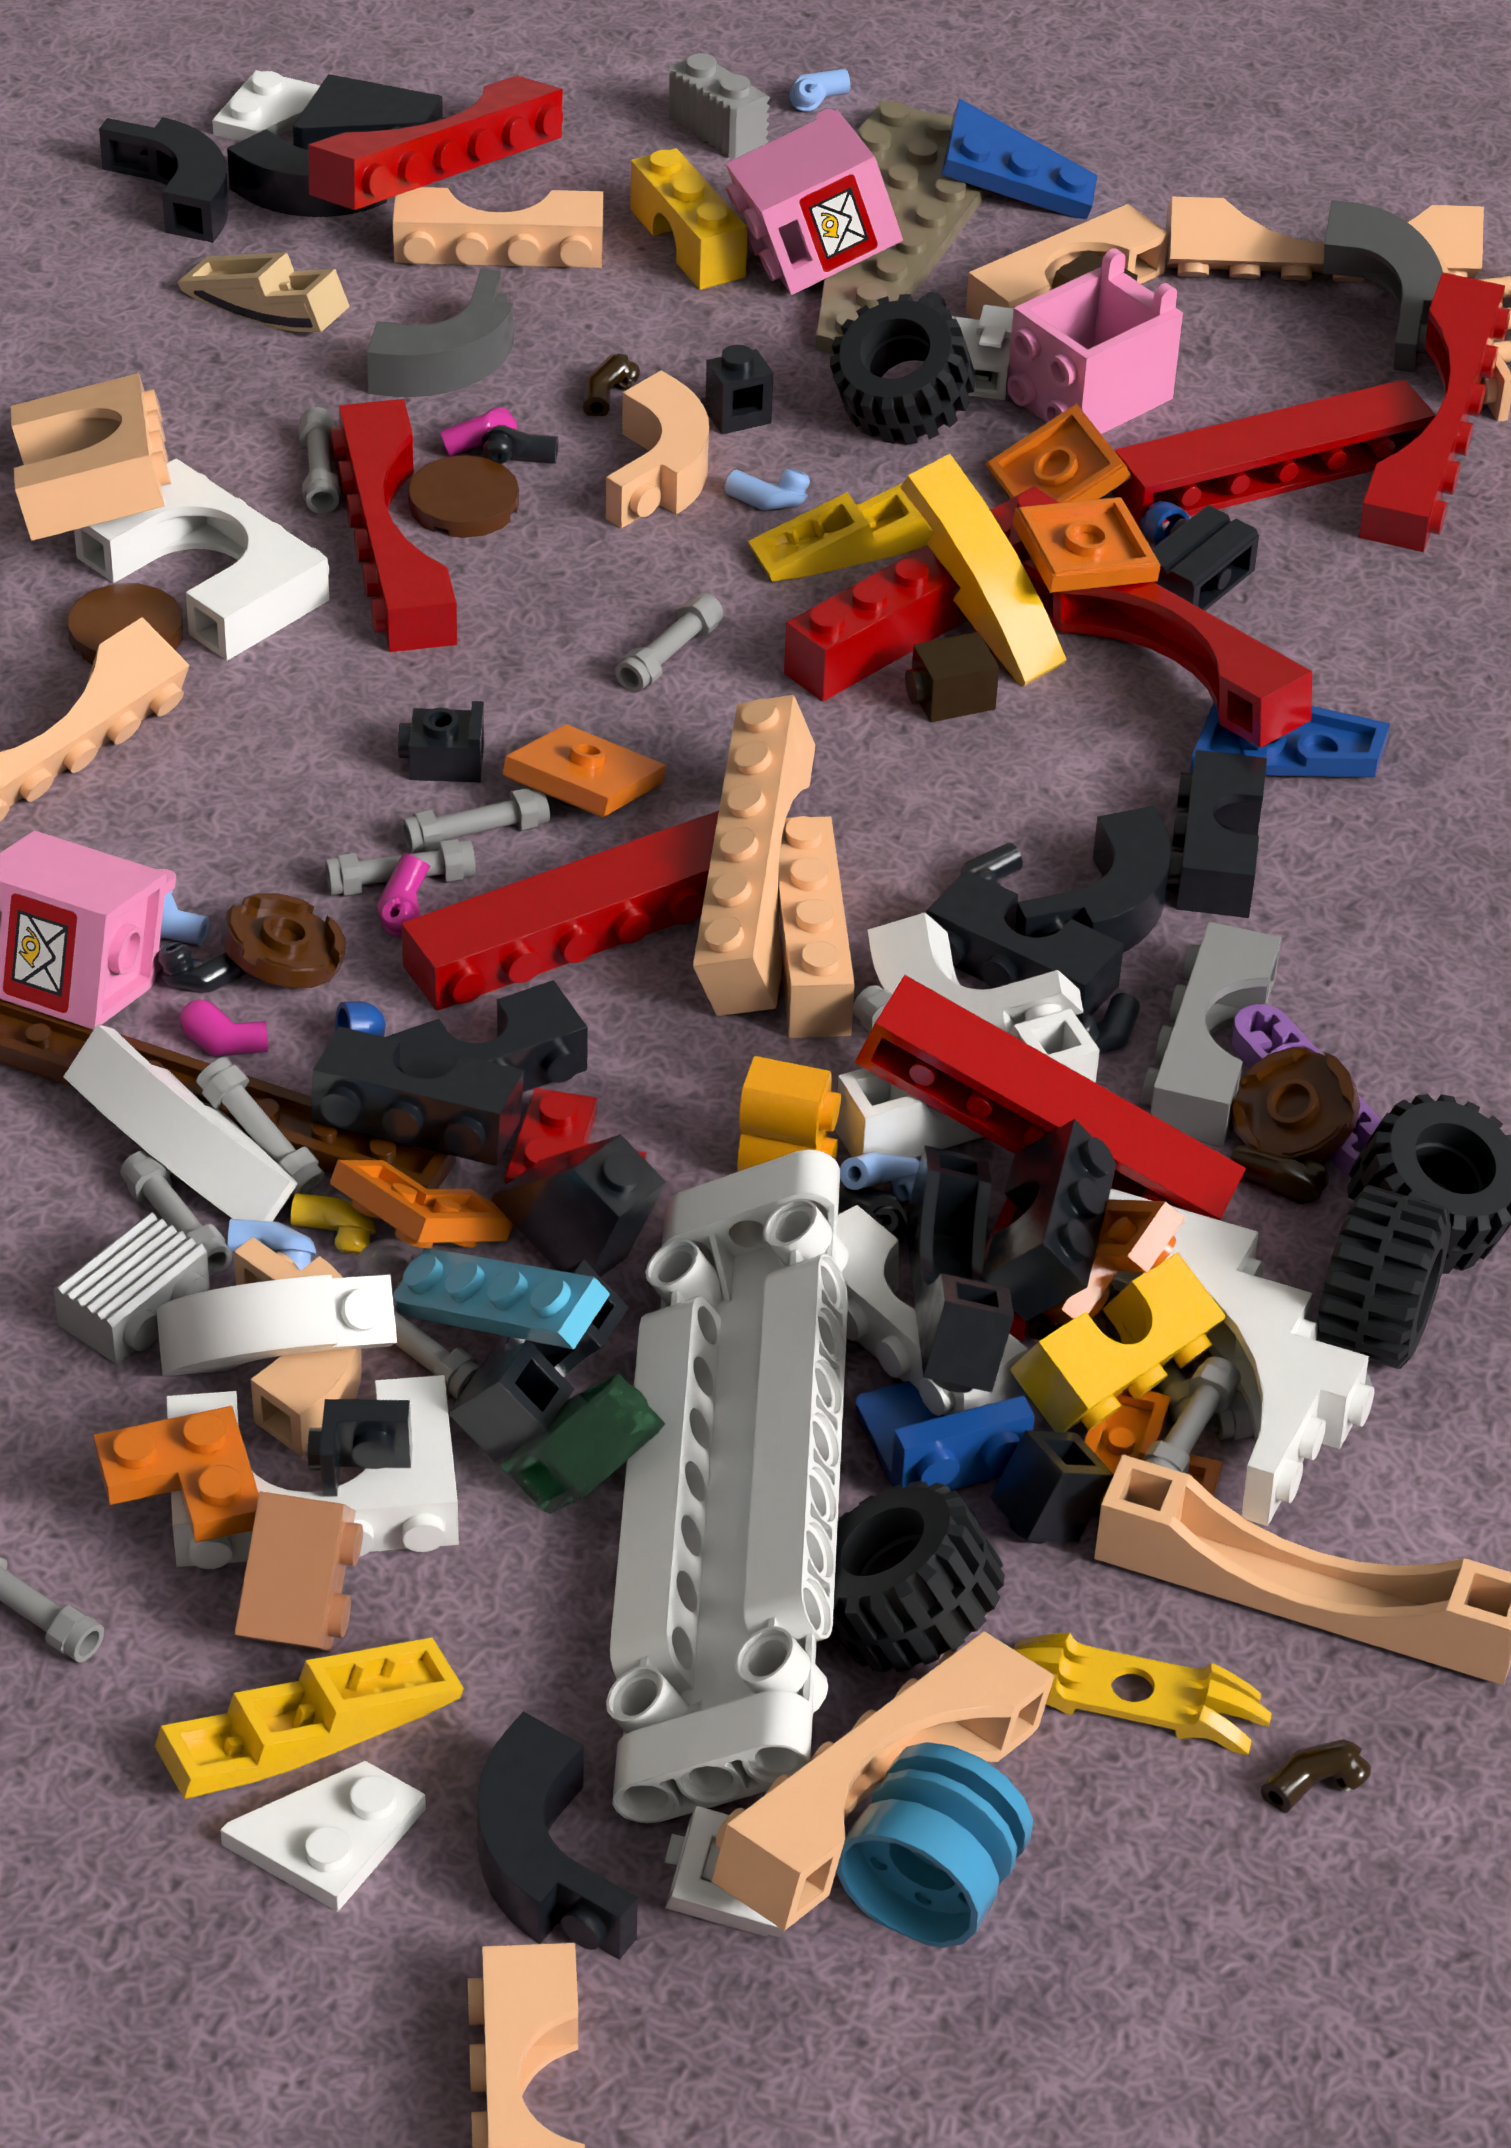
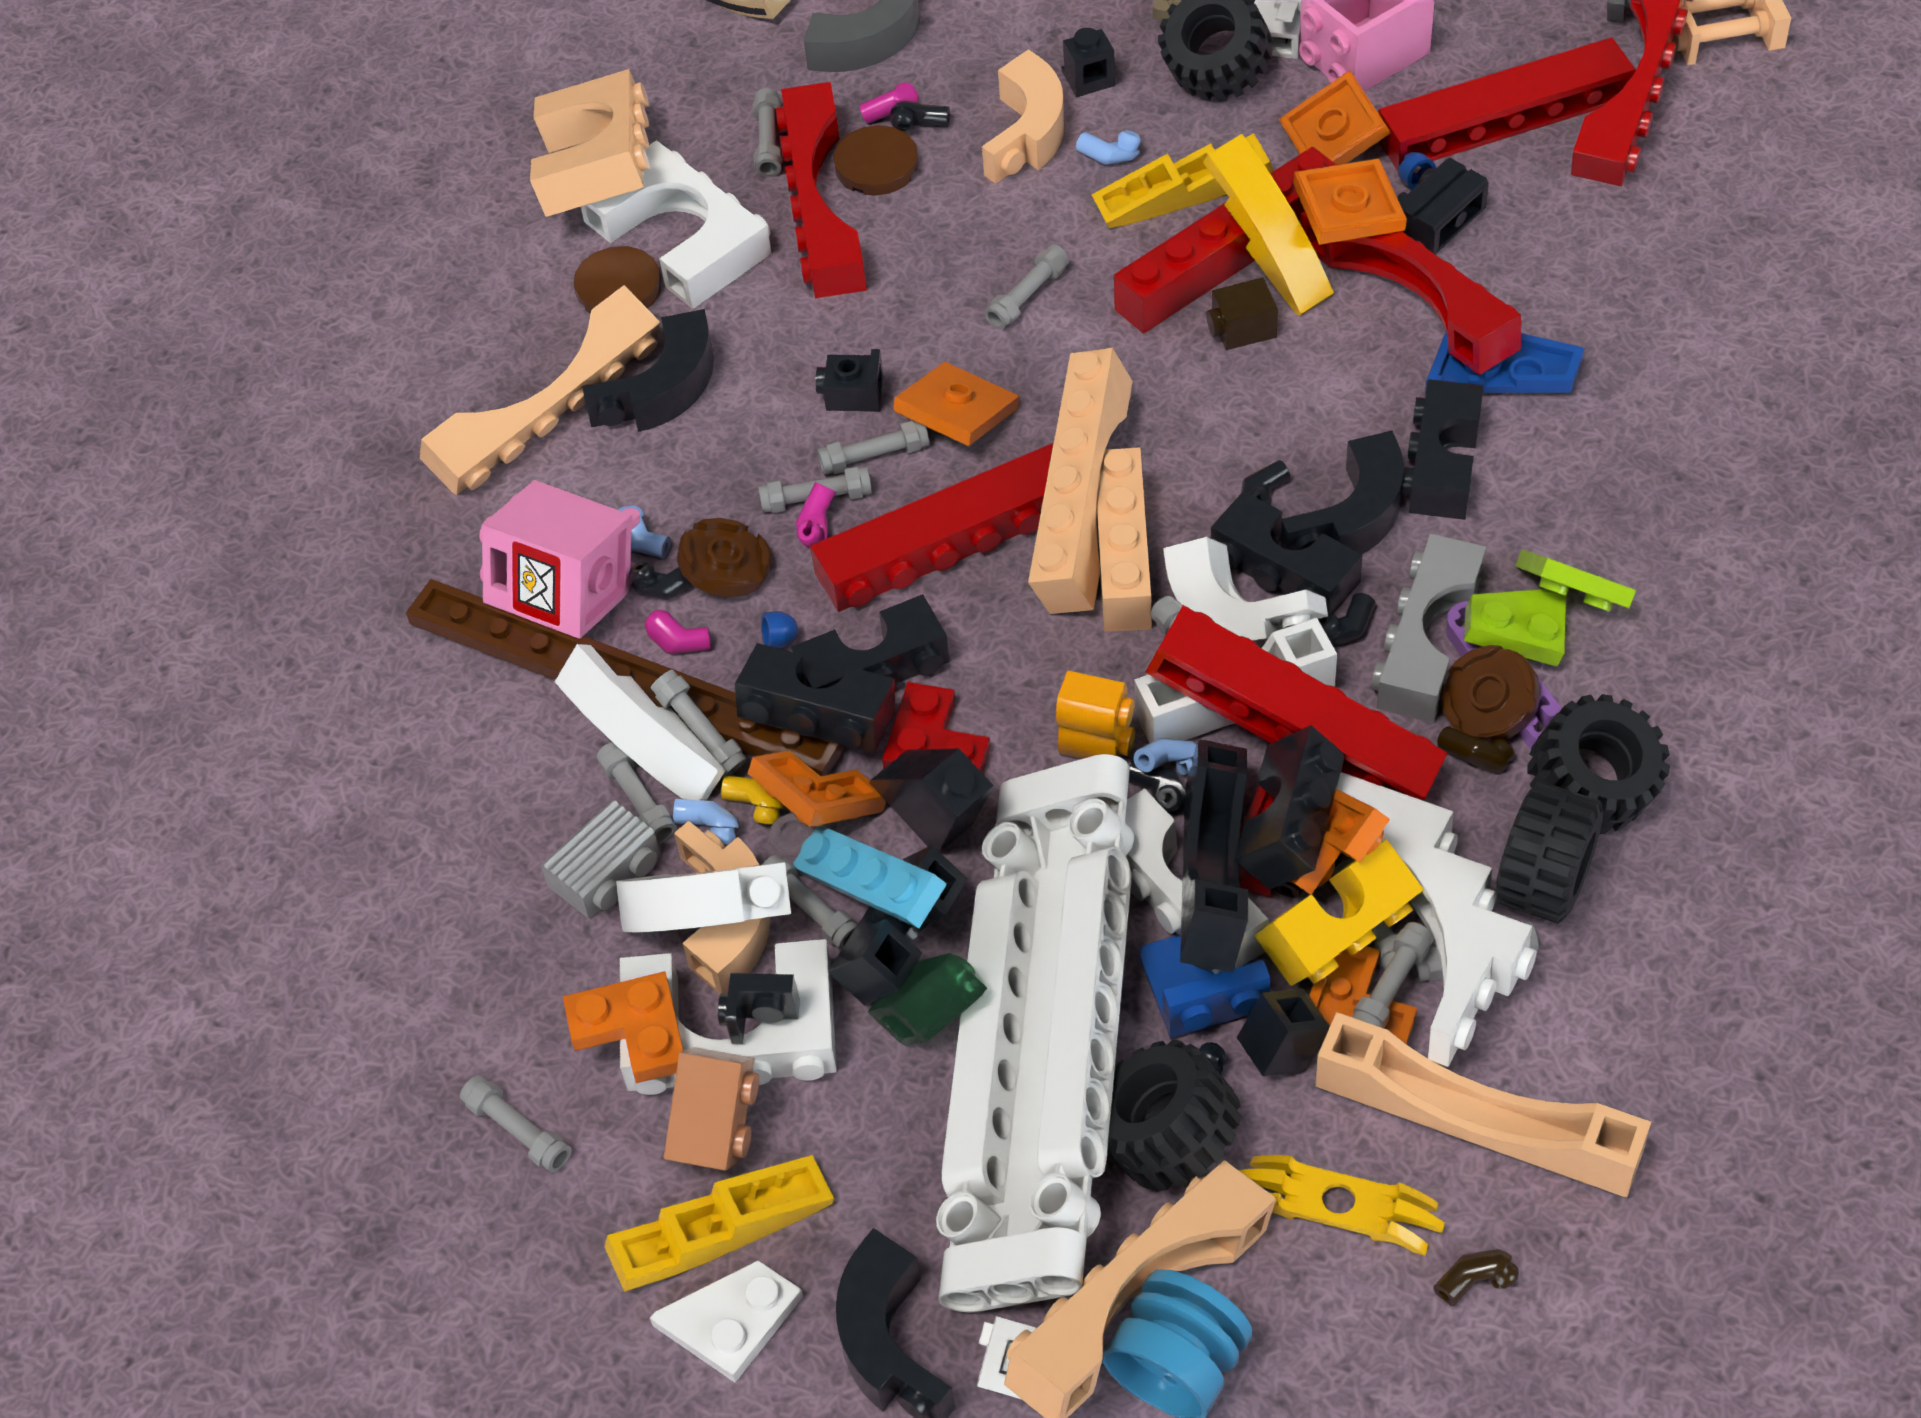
camera: 10 degrees right, 10 degrees up
dark brown arm [583,353,640,416] -> none
none -> black arch [582,309,714,432]
none -> lime wing [1464,589,1566,667]
none -> lime wing [1515,549,1636,612]

